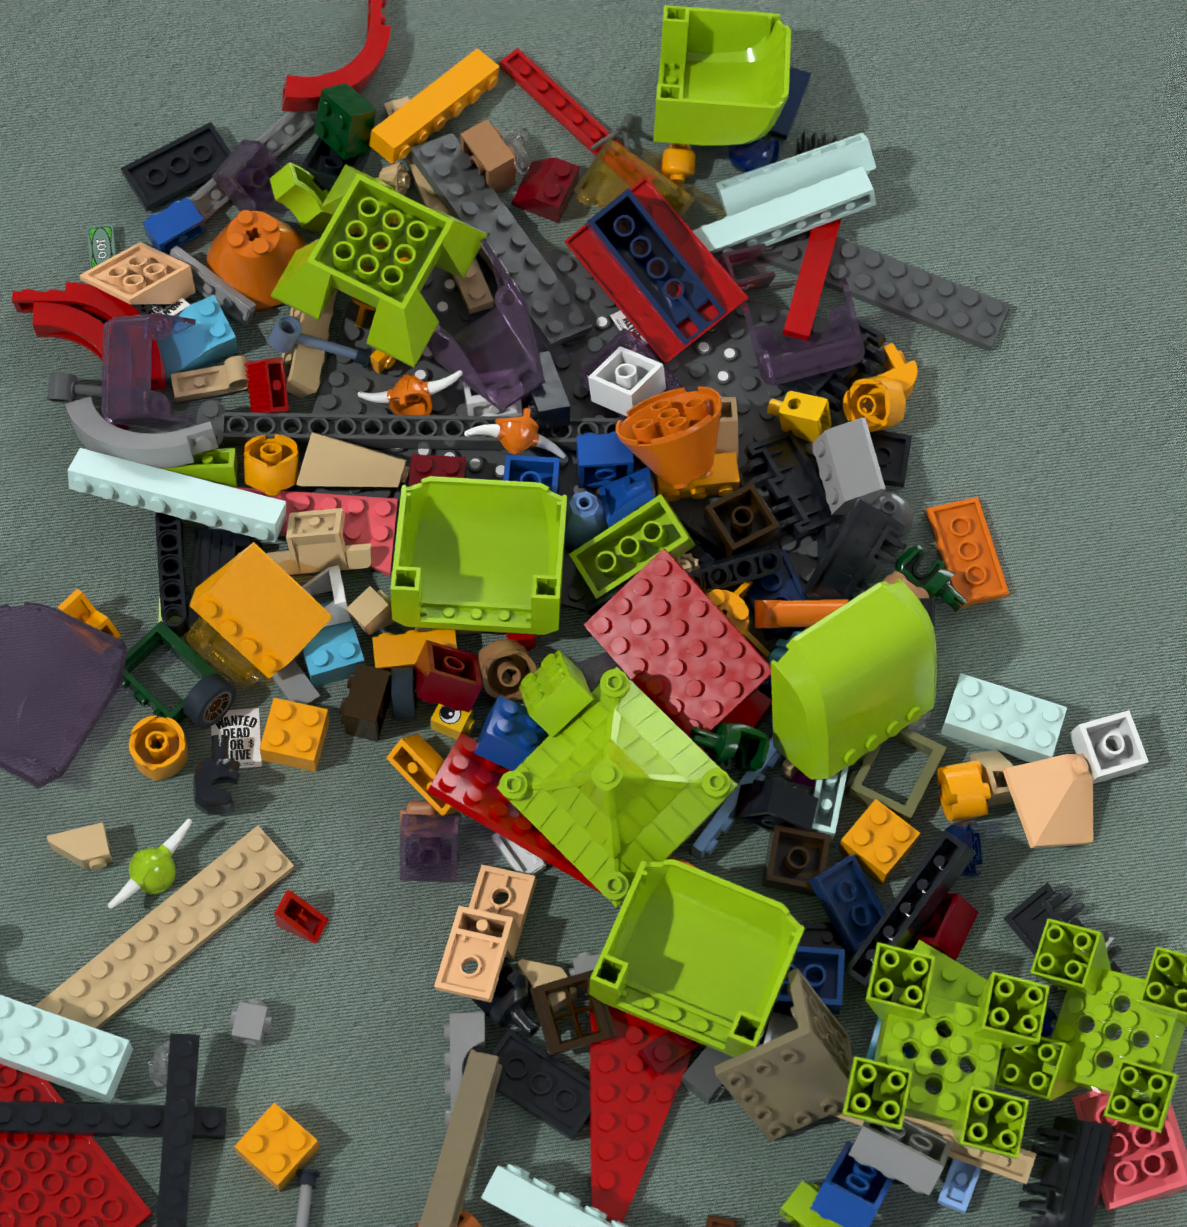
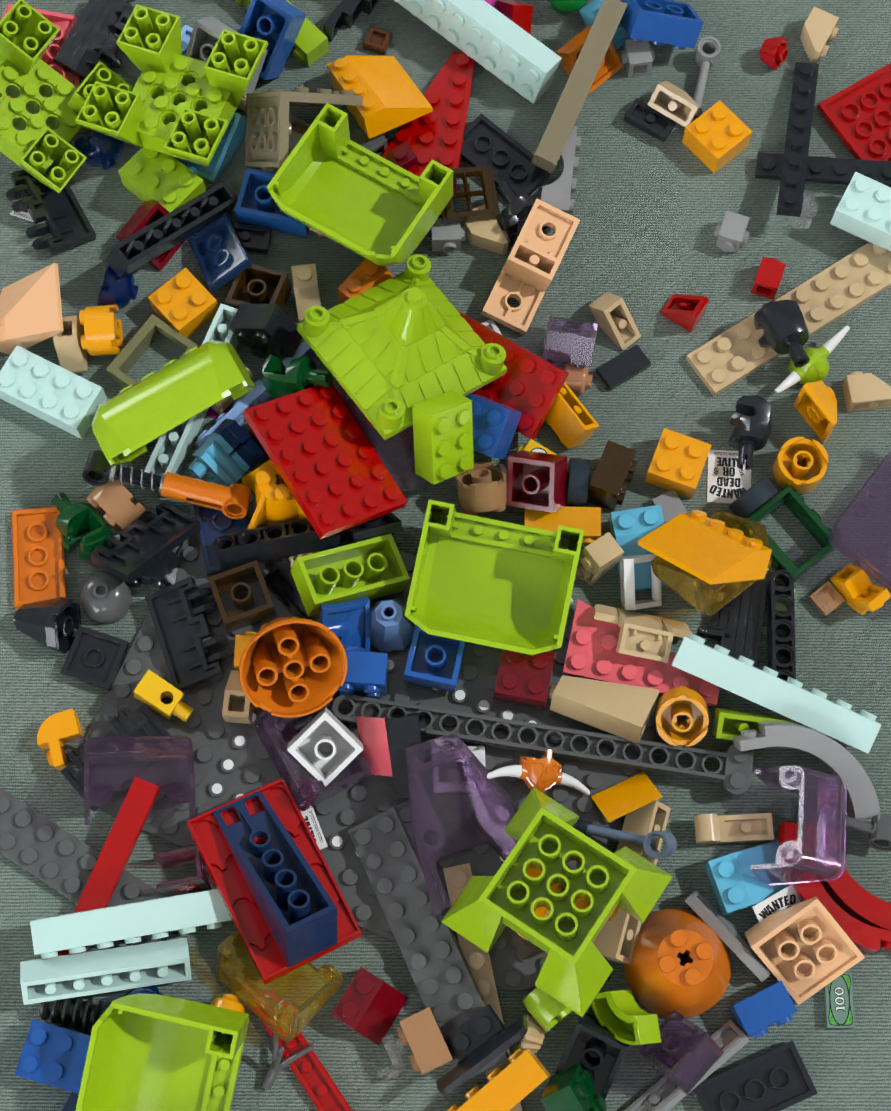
camera: 170 degrees left, 5 degrees up
red brick [245,358,289,413] -> none
orange helmet [464,408,566,459] -> none
light grey slope [812,418,886,515] -> none
light orange brick [843,376,906,432] -> none
none -> black cone [14,597,82,654]
none -> blue brick [15,1019,91,1094]
none -> tan slope [291,263,321,323]
none -> light orange slope [327,55,433,139]
none -> coral sticker [356,716,393,777]
none -> black plate [436,1004,528,1096]
none -> tan slope [589,292,641,350]
none -> light orange sticker [591,771,663,822]
none -> black tile [596,345,651,391]
none -> black plate [624,98,676,142]
none -> tan slope [647,81,699,127]
none -> red brick [751,257,786,300]
none -> black piece [754,300,810,368]
none -> light orange slope [794,380,837,443]
none -> medium nougat tile [808,581,845,618]

